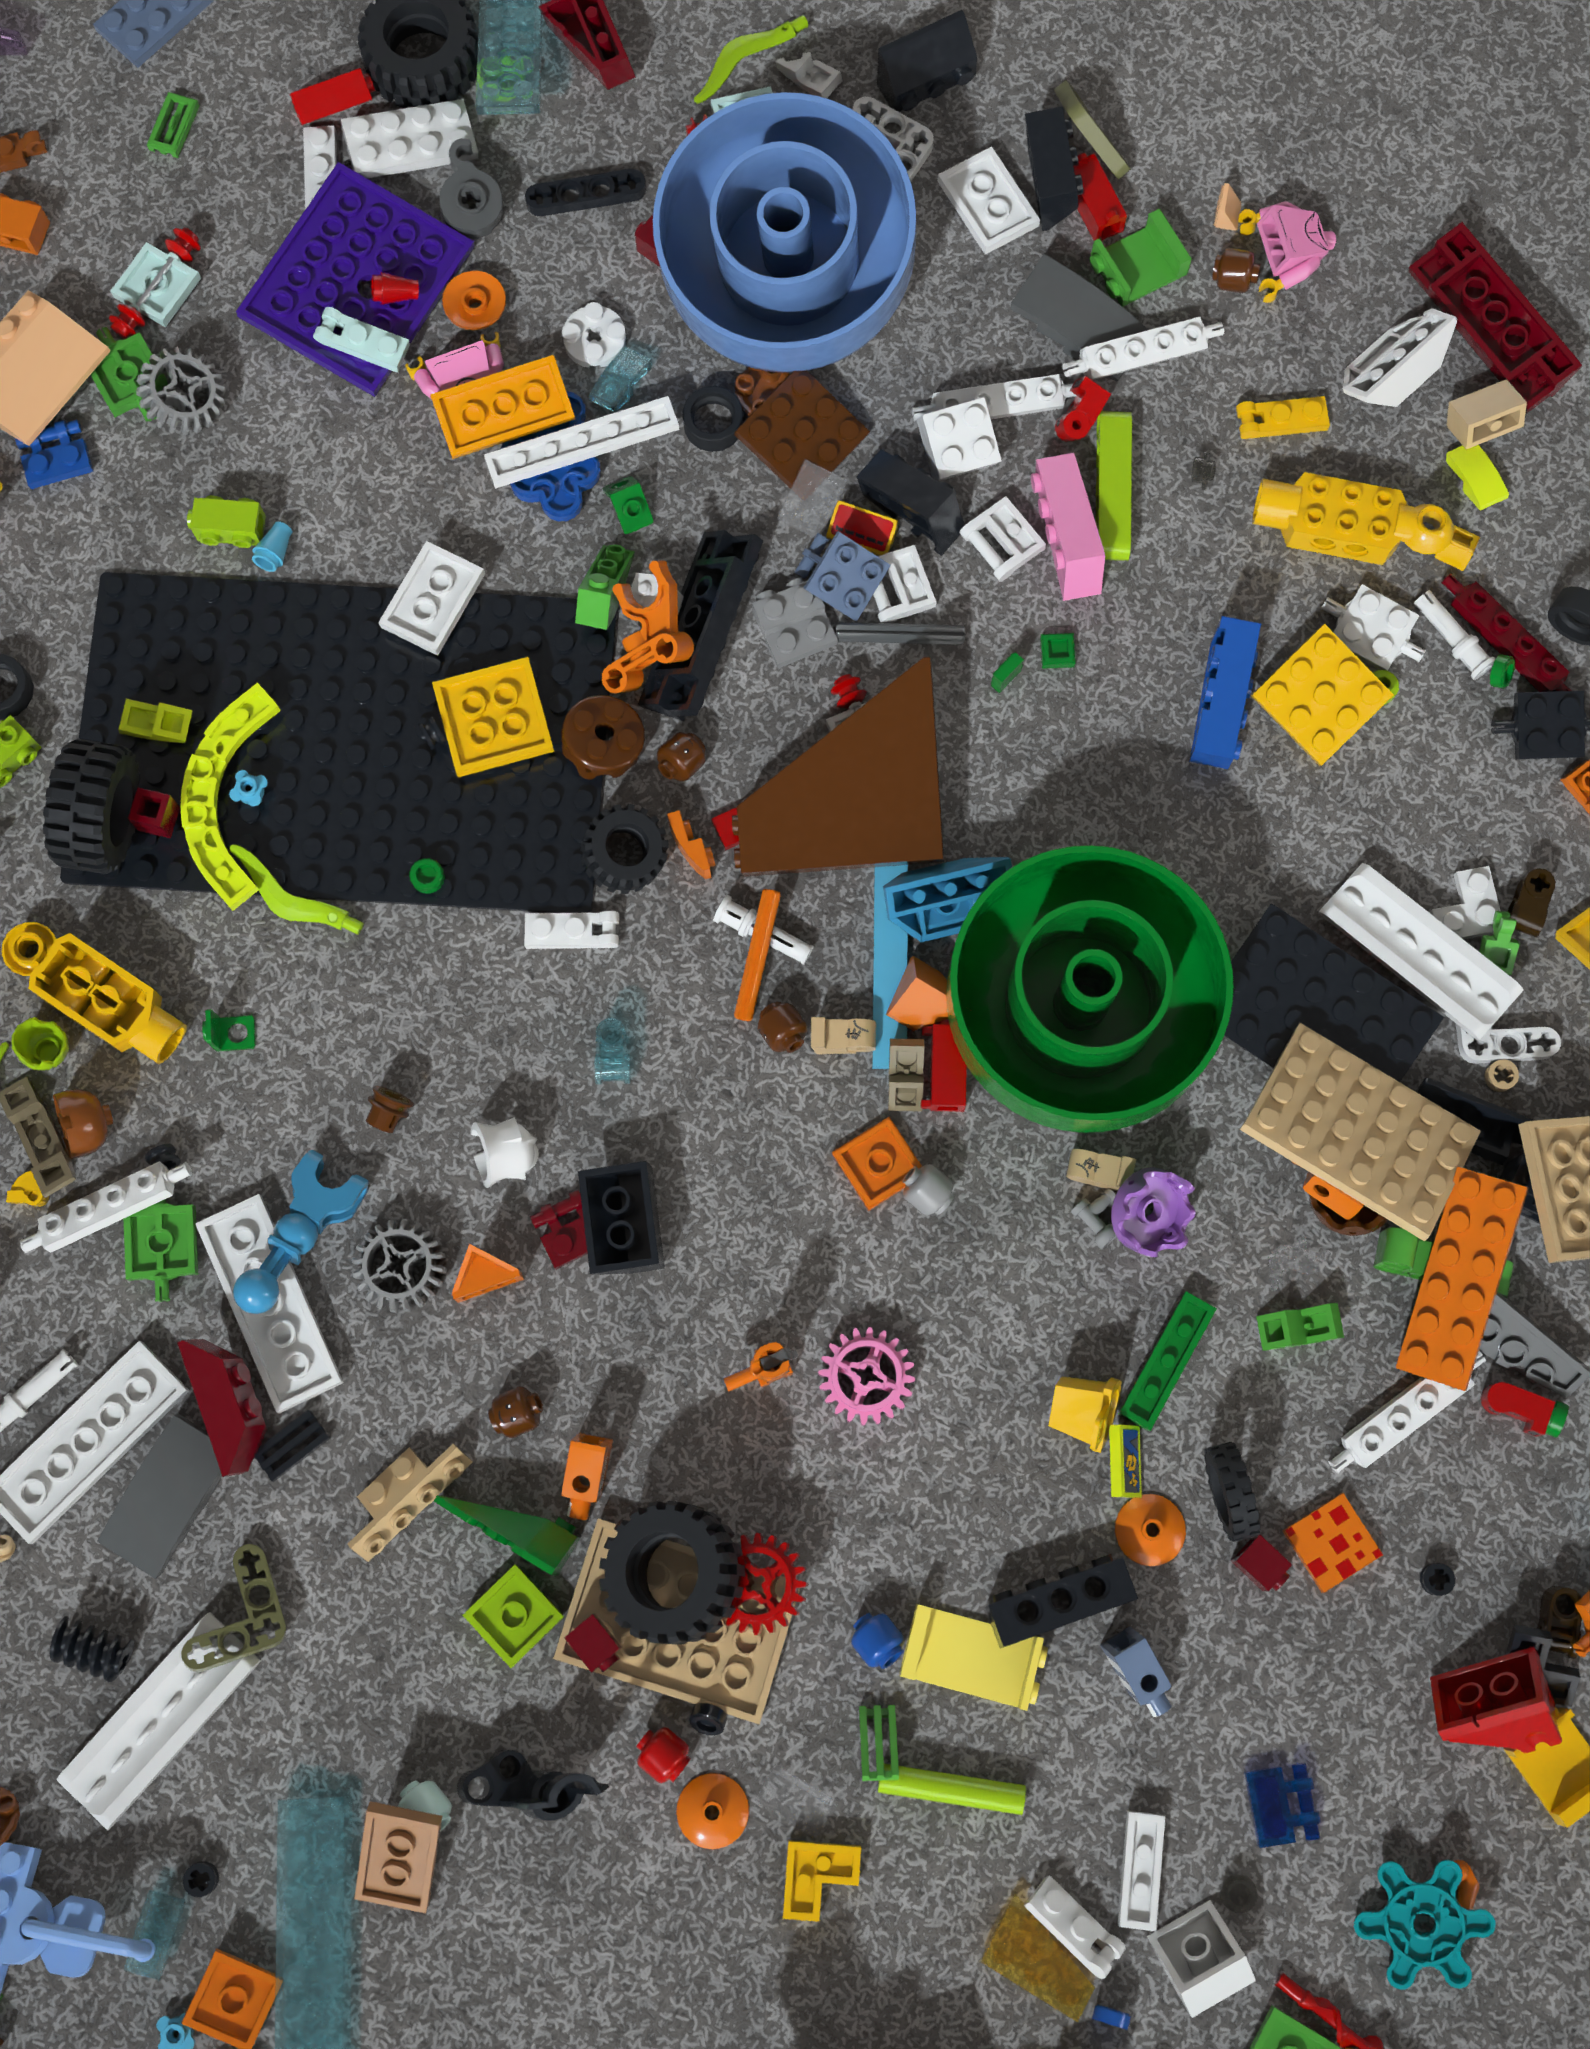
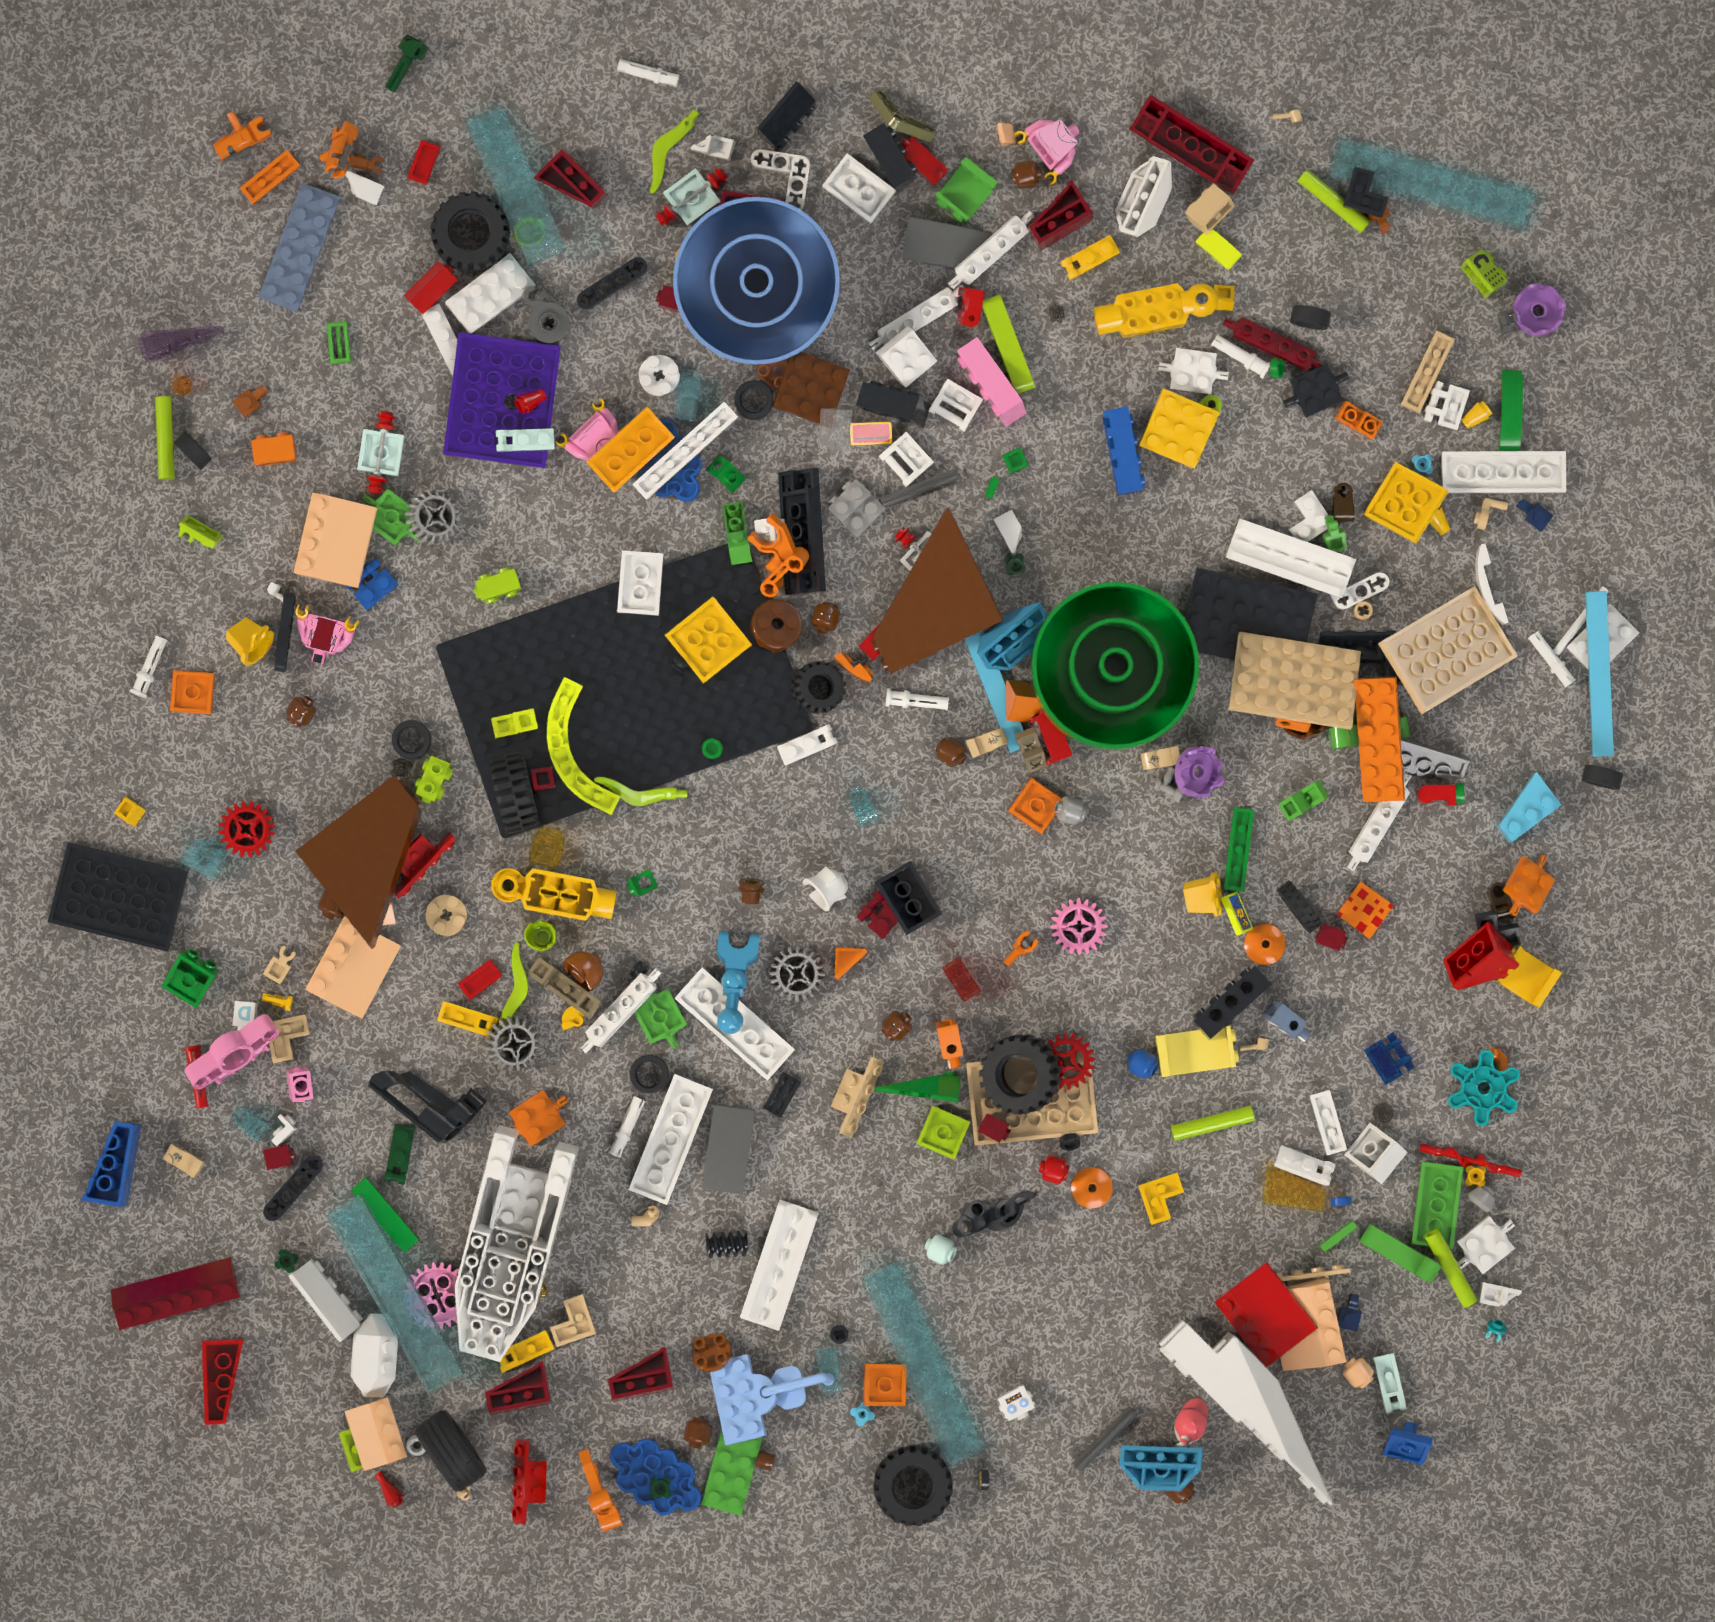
camera: 25 degrees left, 10 degrees up
dark red wedge [177,1339,267,1477] -> none
olive beam [181,1544,286,1672] -> none
medium azure plate [229,770,268,807] -> none
medium azure cone [252,522,292,572] -> none
medium nougat plate [354,1801,443,1913] -> none
orange dish [442,271,506,330] -> none
orange axle [734,889,781,1022] -> none
sand blue plate [794,531,891,622] -> none
bright green tile [859,1705,899,1781] -> none
black bush [1419,1563,1455,1596] -> none
none -> clear yellow piece [528,826,565,870]
none -> black tyre [629,1054,669,1094]
none -> clear red brick [941,957,981,1002]
none -> white slope [994,510,1022,556]
none -> dark green plate [1004,553,1026,575]
none -> dark red wedge [1029,179,1093,251]
none -> tan hand [1240,1038,1269,1051]

